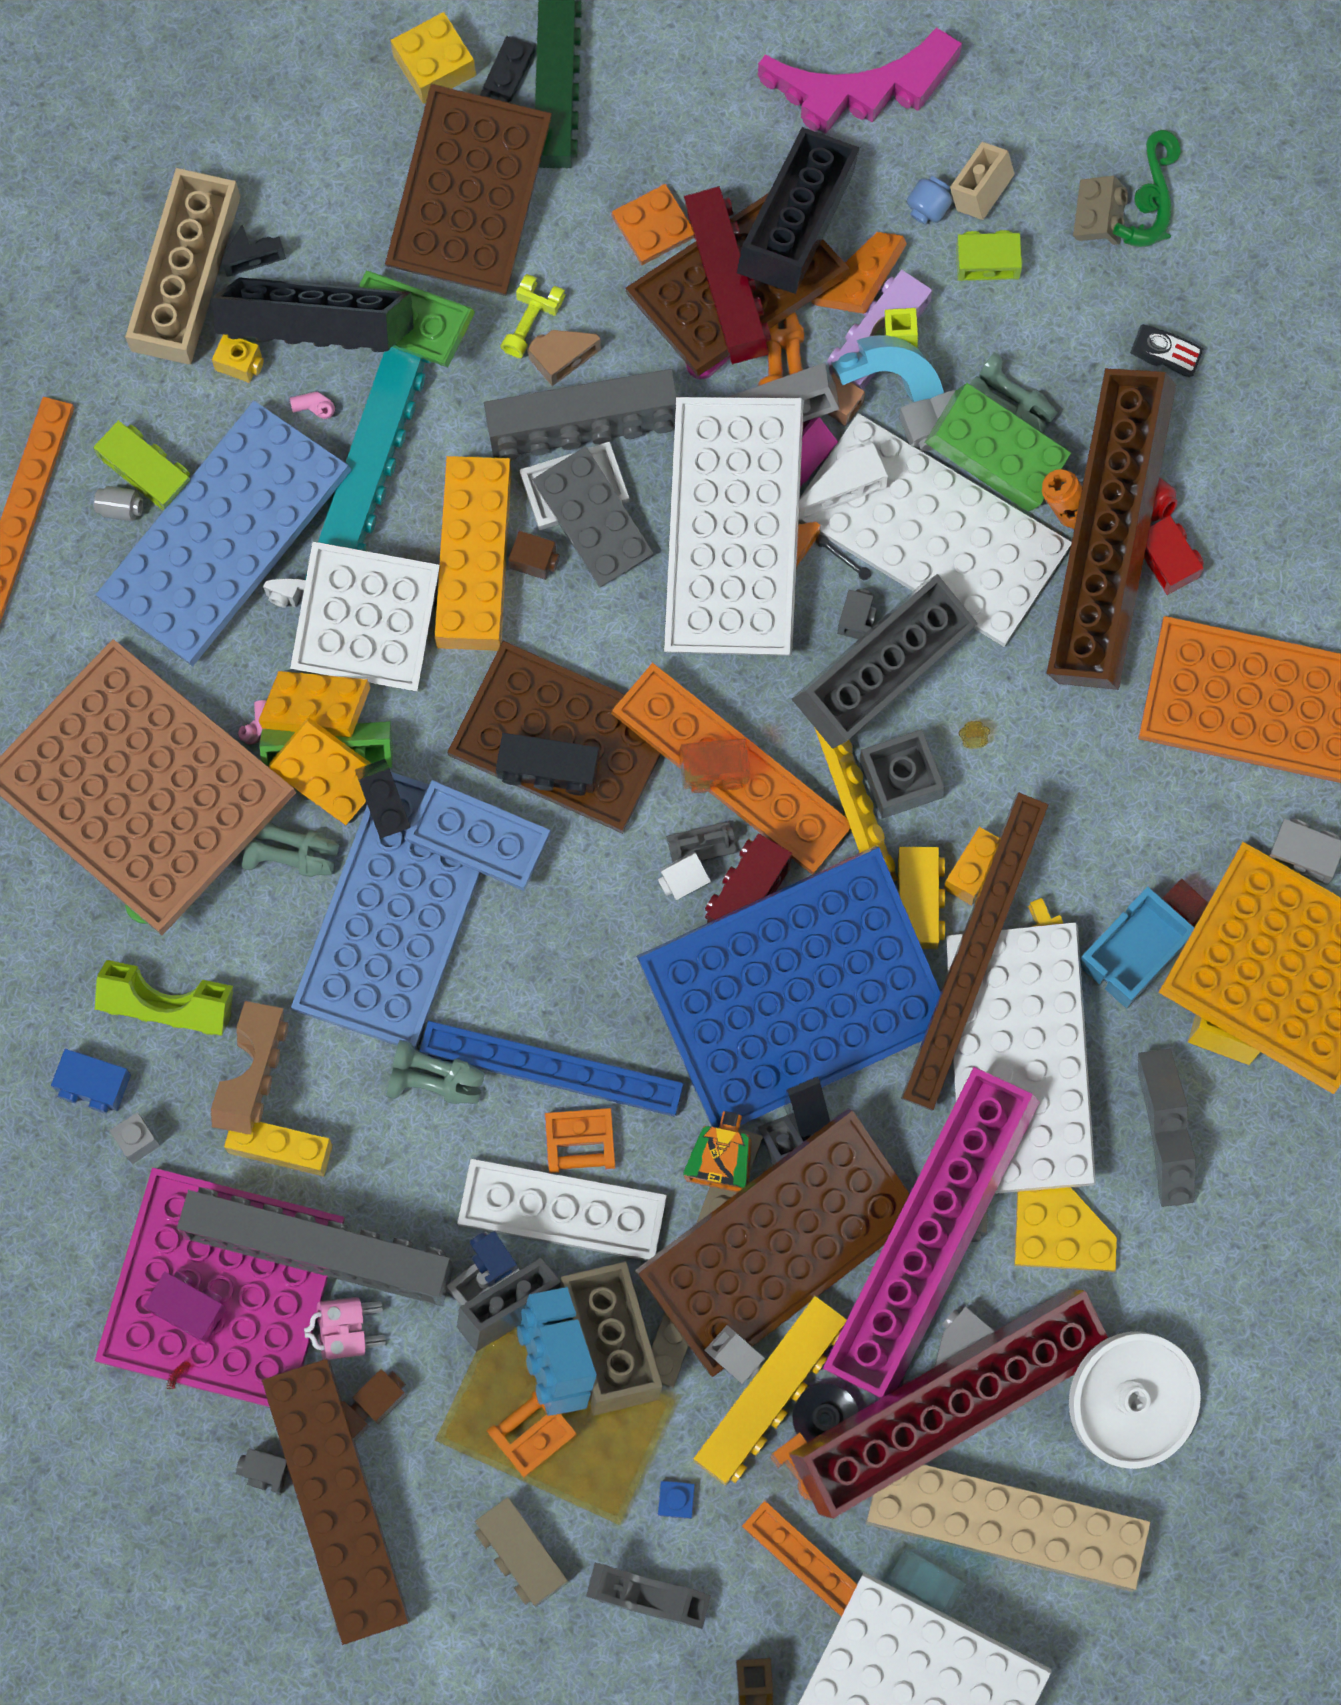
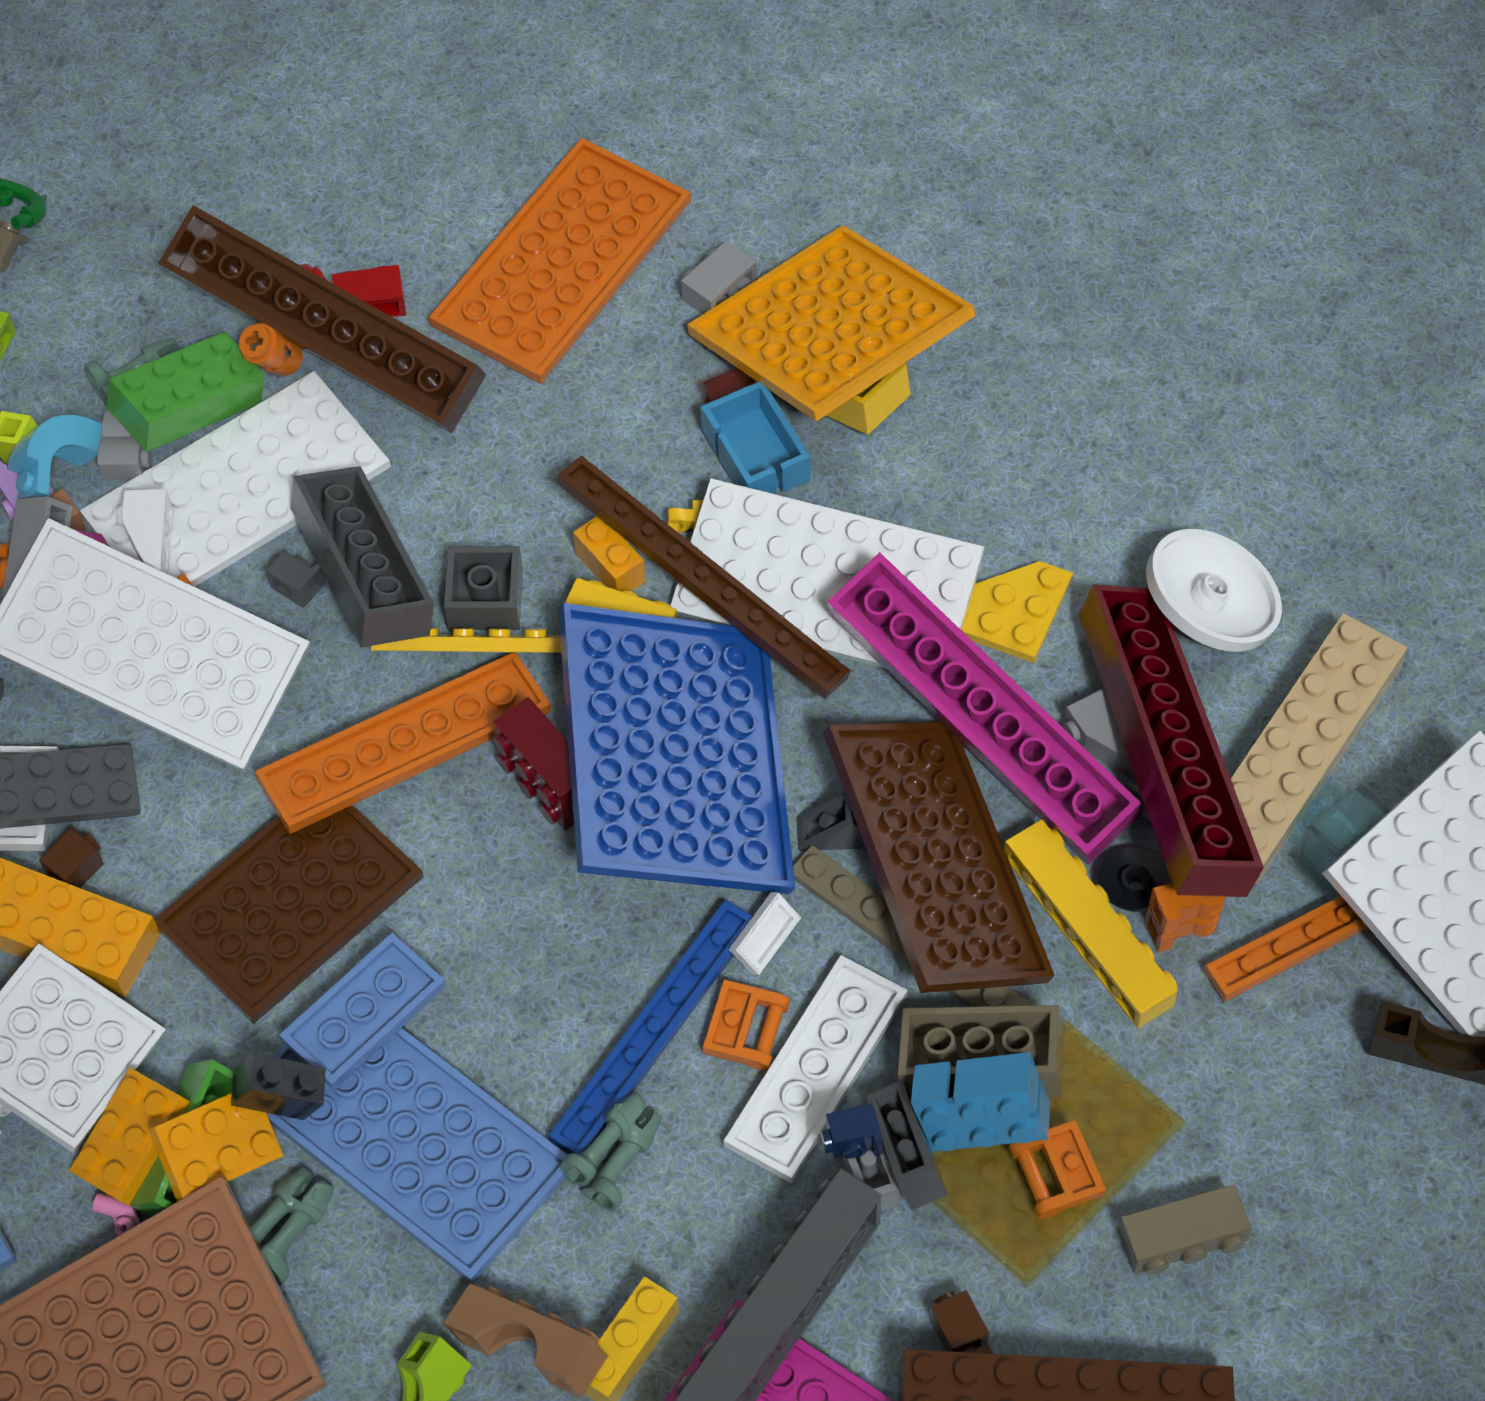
camera: 70 degrees left, 15 degrees down
bright pink piece [304,1297,386,1360] -> none
black brick [496,733,600,796] -> none
dark grey arch [586,1563,711,1629] -> none
white brick [657,851,711,900] -> none
blue plate [658,1481,695,1519] -> none
dark grey hinge [666,822,737,863] -> none
clear orange brick [679,739,750,793] -> none
torso [683,1111,752,1192] -> none
light grey brick [705,1325,765,1384] -> none
black slope [784,1076,830,1142] -> none
black hinge [816,535,871,580] -> none
clear yellow plate [958,721,990,749] -> none
slope [1130,324,1204,378] -> none
dark grey arch [1138,1048,1196,1207] -> none
none -> white tile [729,892,801,975]

